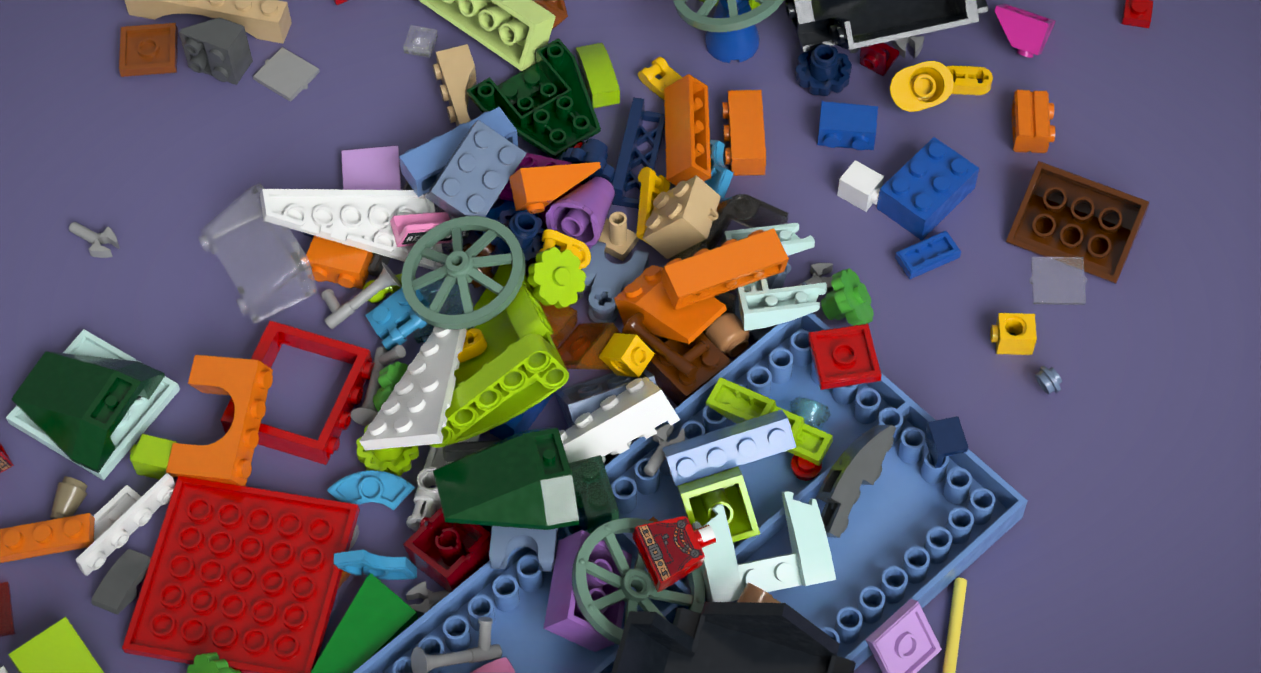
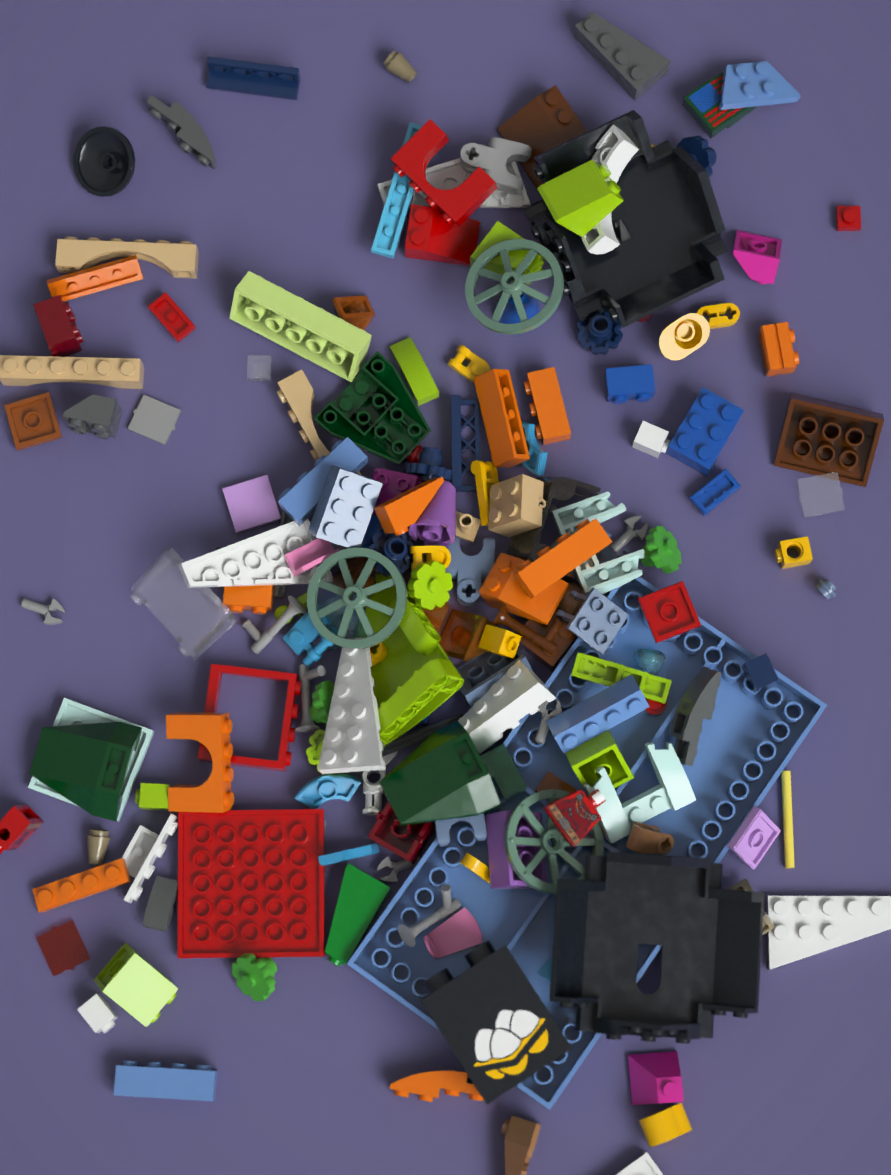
camera: 10 degrees left, 20 degrees up
none -> yellow beam [460,852,491,885]
none -> sand blue plate [556,588,629,655]

